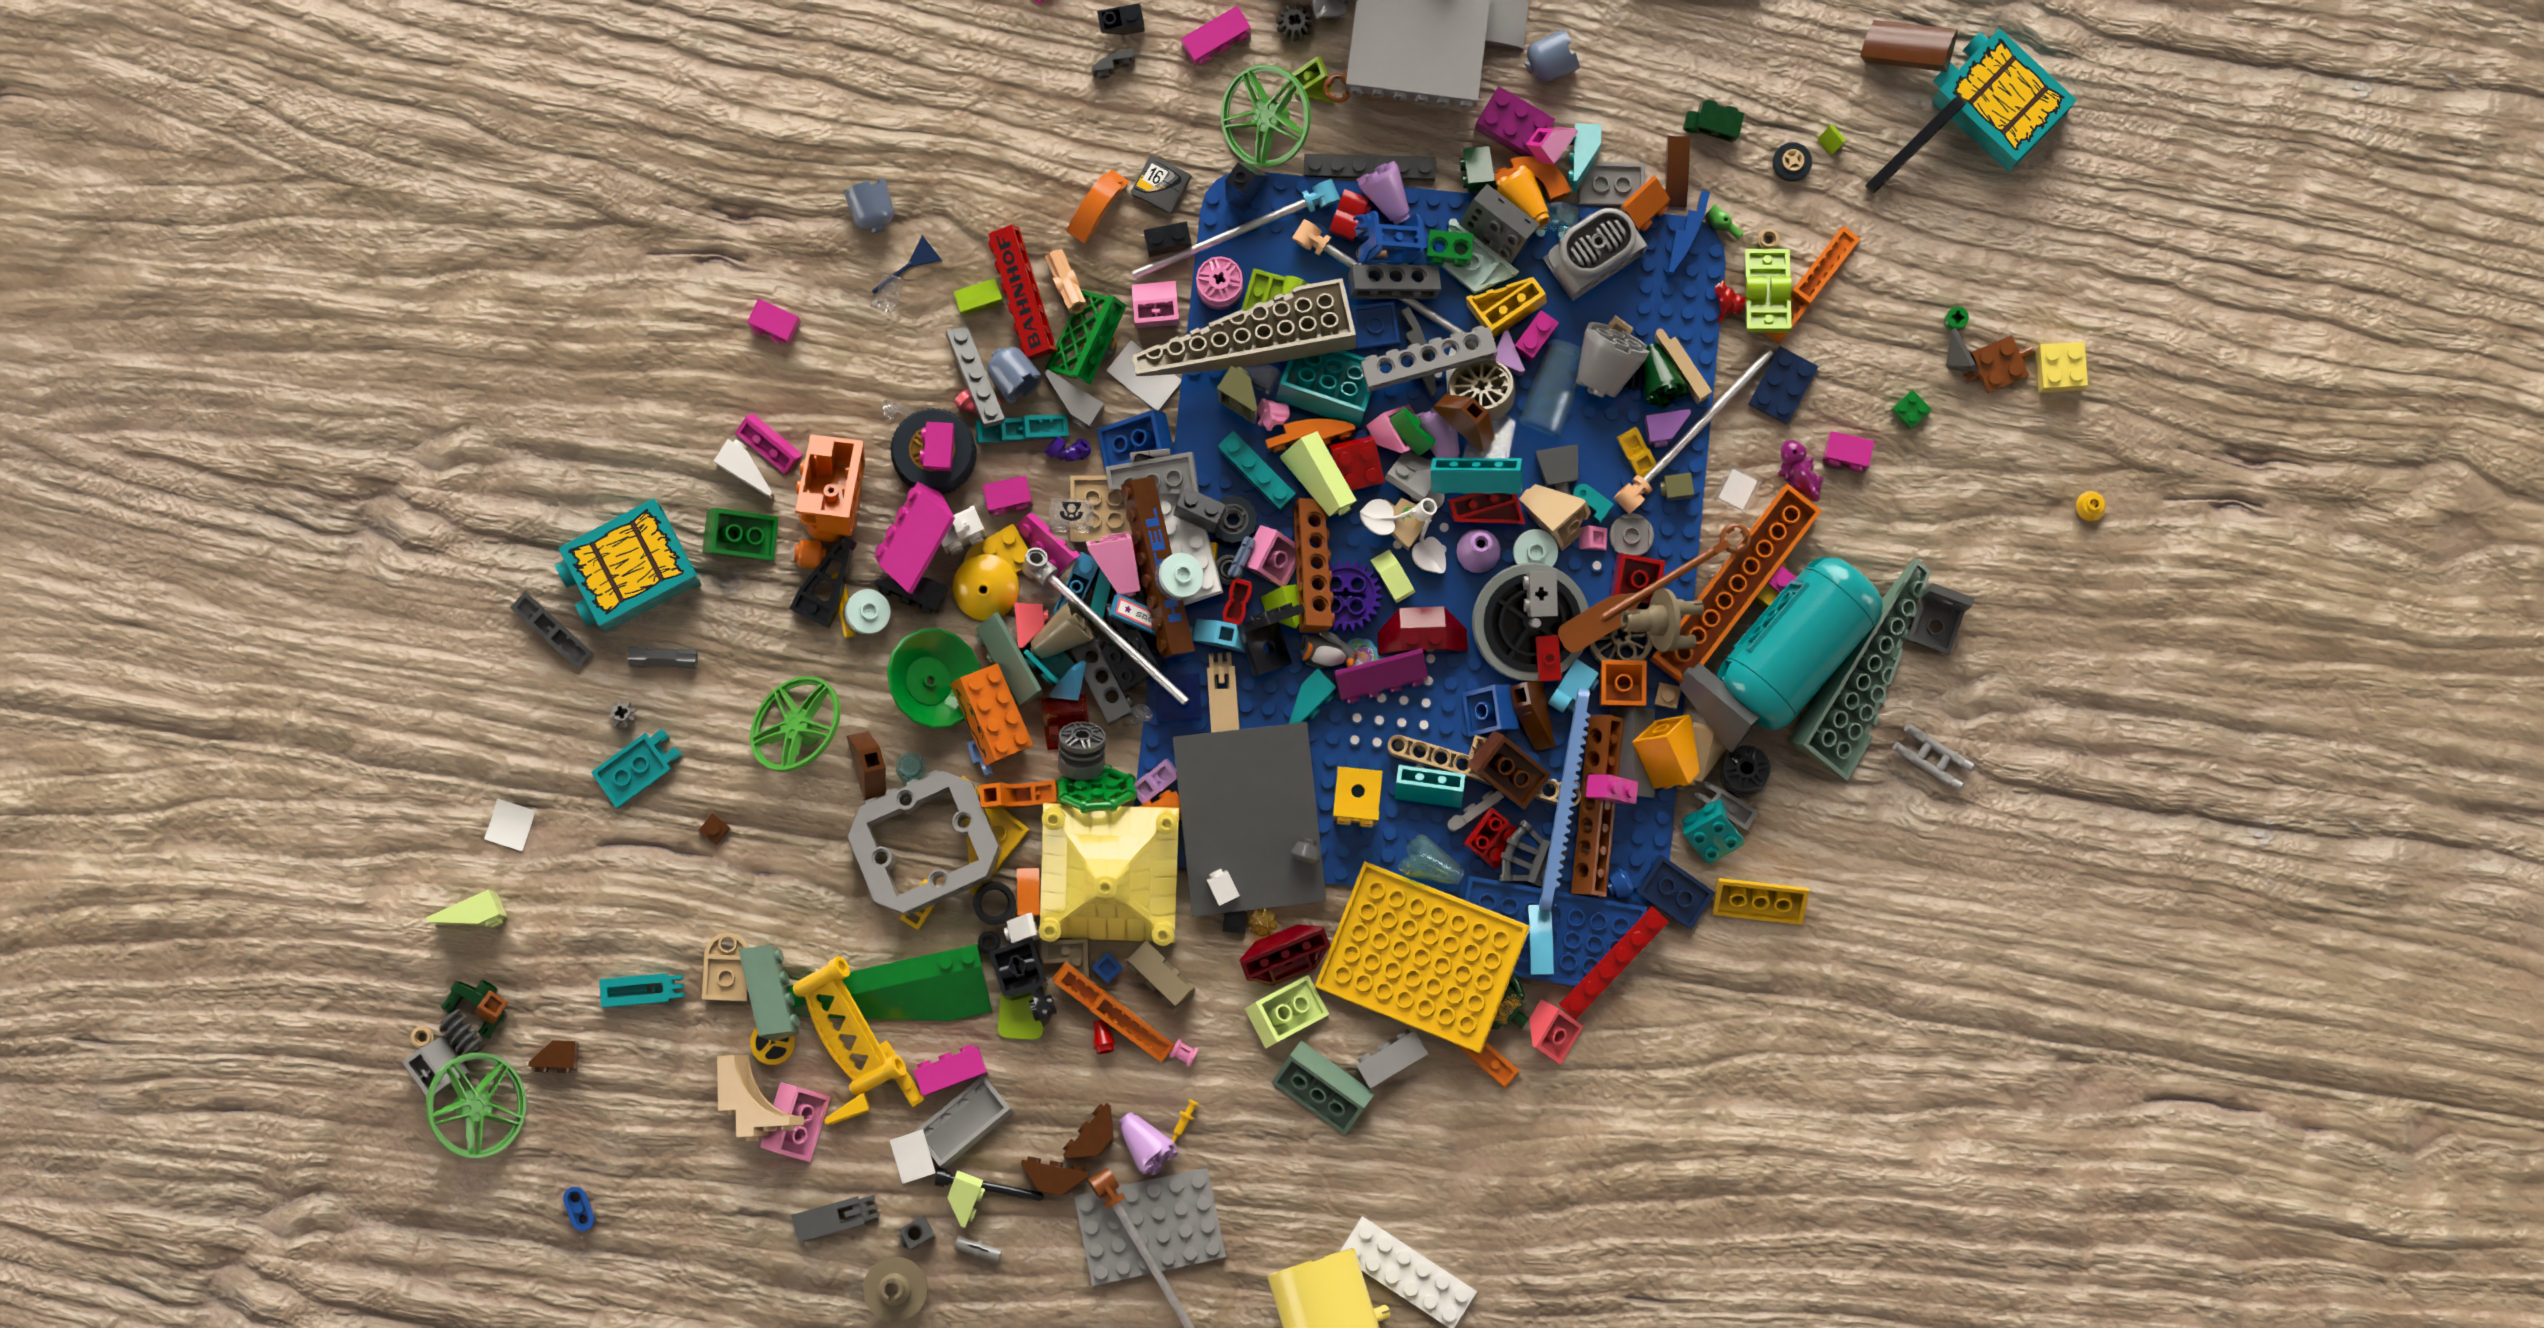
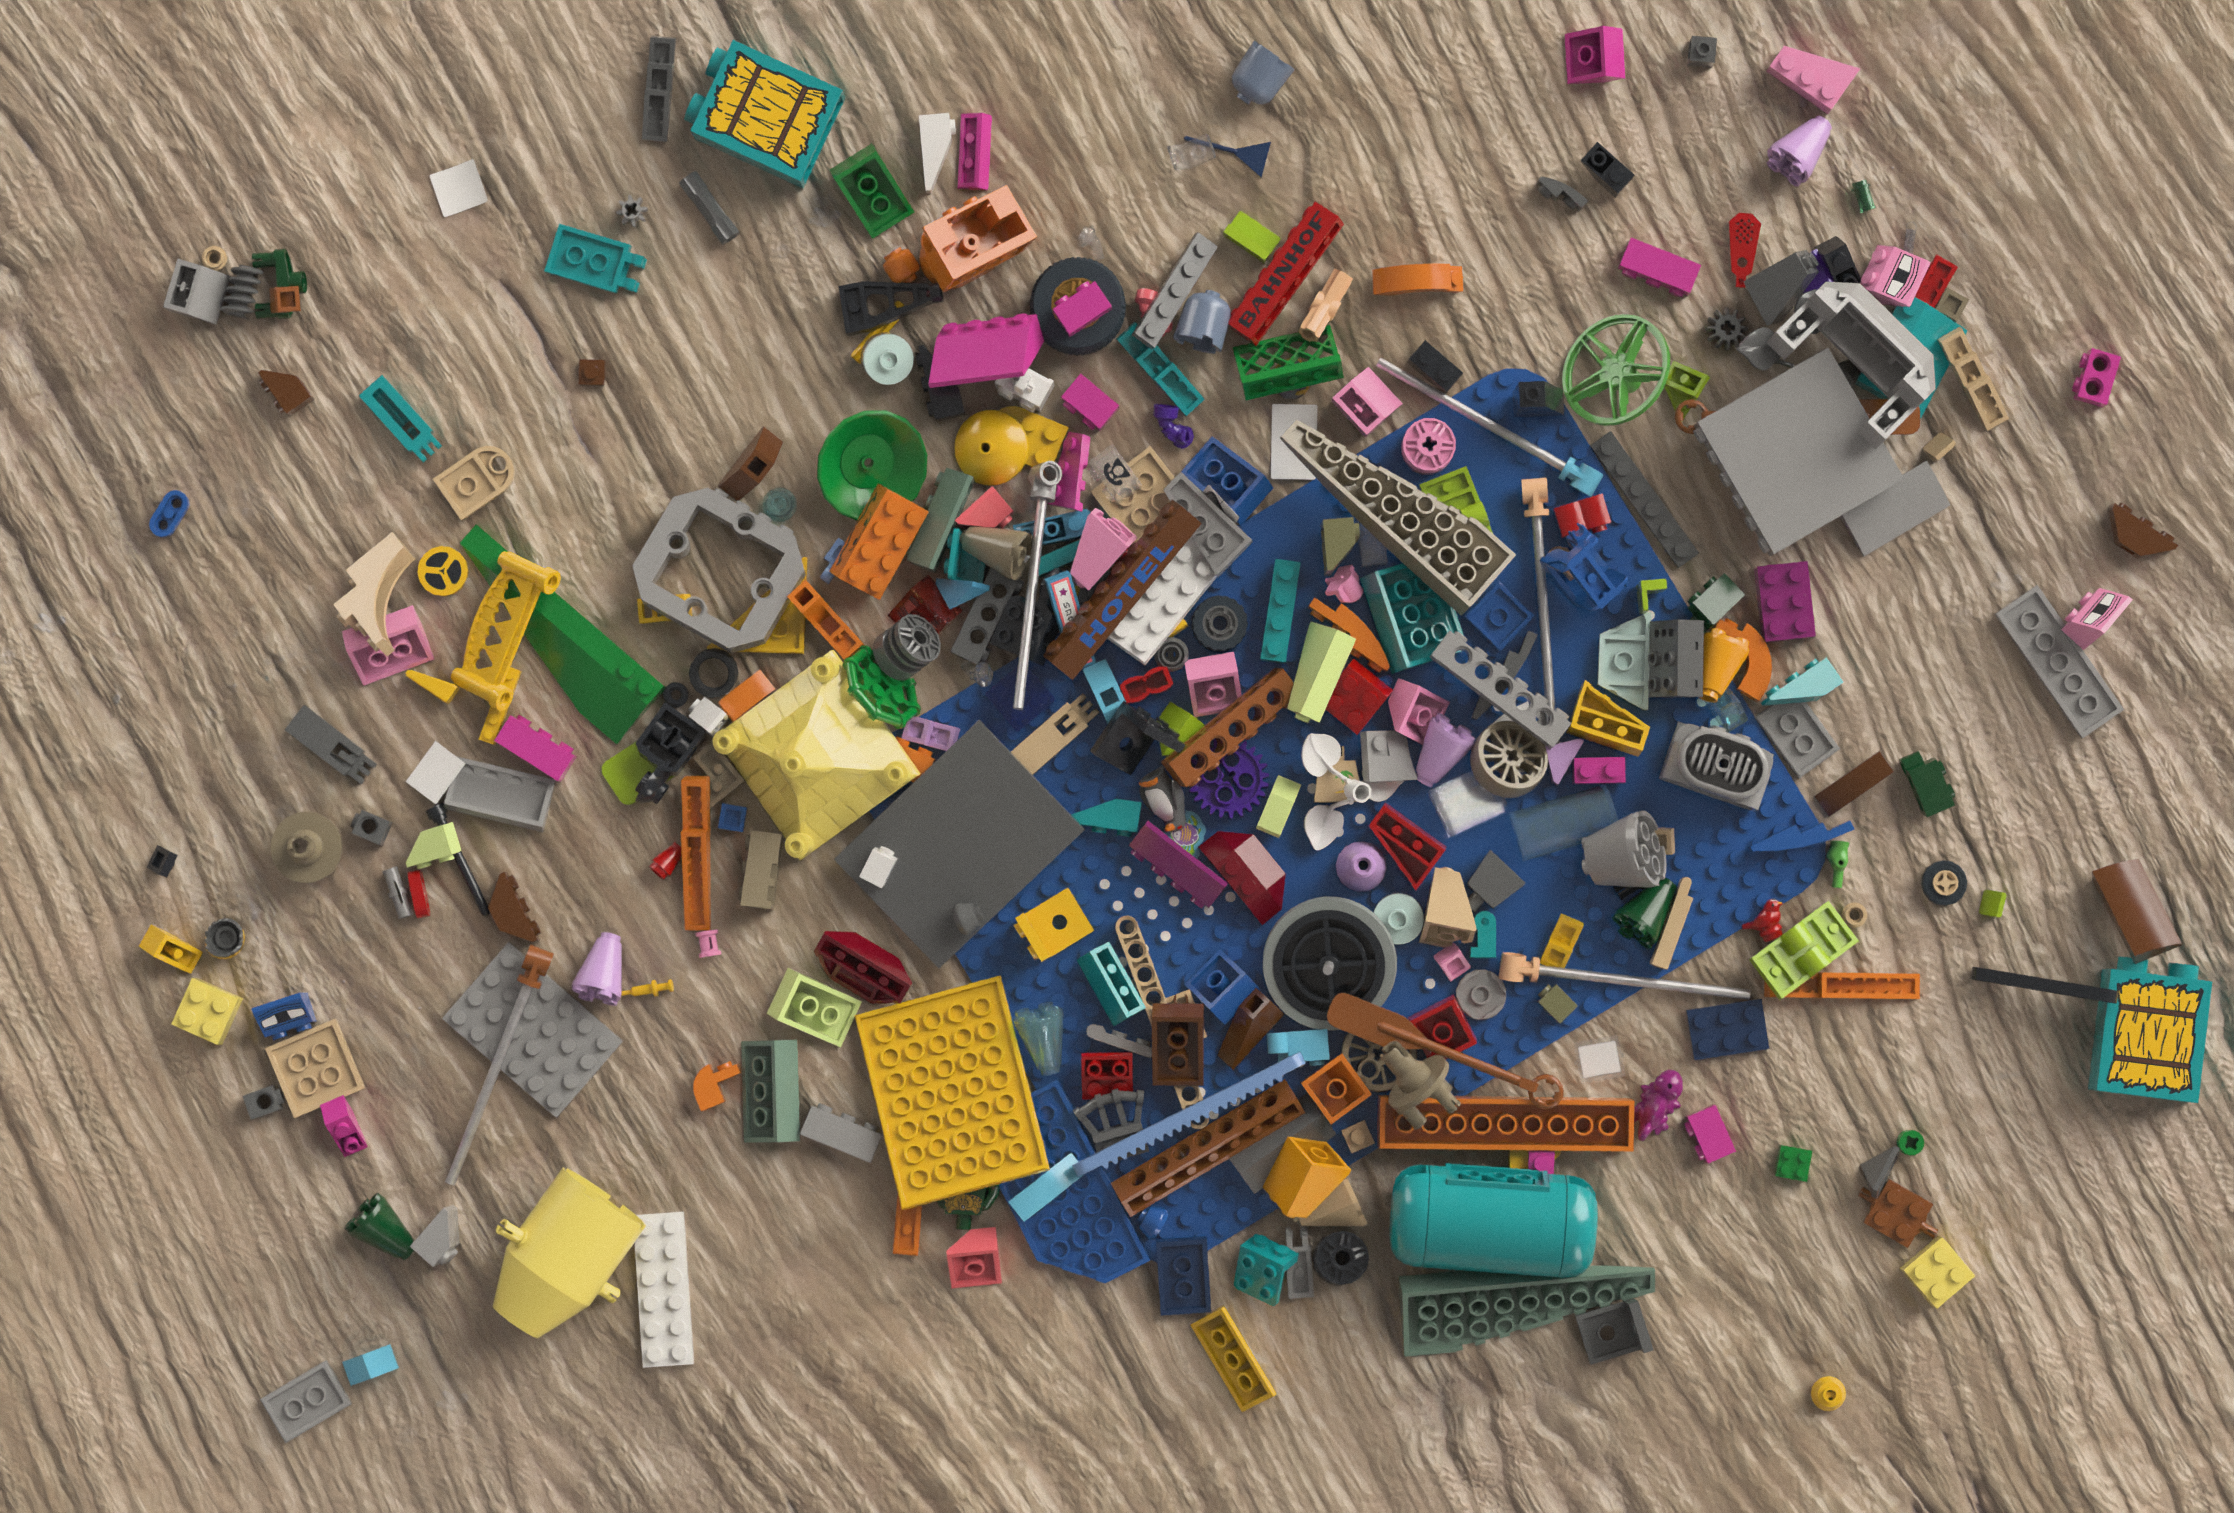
camera: 60 degrees right, 5 degrees up
yellowish green slope [426,889,507,928] -> none
bright green wheel [426,1052,526,1158] -> none
sand green slope [738,945,800,1042] -> none
dark pink brick [747,298,801,345] -> none
bright green wheel [750,676,841,772] -> none
light grey slope [1045,370,1105,430] -> none
reddish brown slope [1063,1103,1114,1159] -> none
dark grey slope [1130,155,1192,214] -> none
light aqua piece [1155,553,1203,600] -> none
black piece [1173,487,1226,534] -> none
black plate [1222,911,1248,934] -> none
sand blue axle [1228,536,1256,578] -> none
clear yellow gear [1248,909,1277,936] -> none
dark grey brick [1348,263,1441,299] -> none
lavender cone [1357,161,1410,225] -> none
green slope [1389,407,1435,456] -> none
green brick [1426,229,1474,267] -> none
teal brick [1430,458,1523,494] -> none
reddish brown slope [1433,394,1495,453] -> none
light grey brick [1523,571,1558,617] -> none
sand blue cylinder [1524,30,1580,82] -> none
dark pink slope [1526,127,1578,164] -> none
red plate [1535,635,1562,681] -> none
red plate [1559,906,1669,1020] -> none
dark pink brick [1586,775,1638,804] -> none
orange slope [1620,175,1670,232] -> none
medium lavender slope [1644,409,1691,448] -> none
dark grey slope [1679,663,1760,752] -> none
light grey piece [1892,723,1976,791] -> none
none -> red beam [408,869,430,919]
none -> orange brick [693,1061,742,1111]
none -> lime panel [1636,579,1667,615]

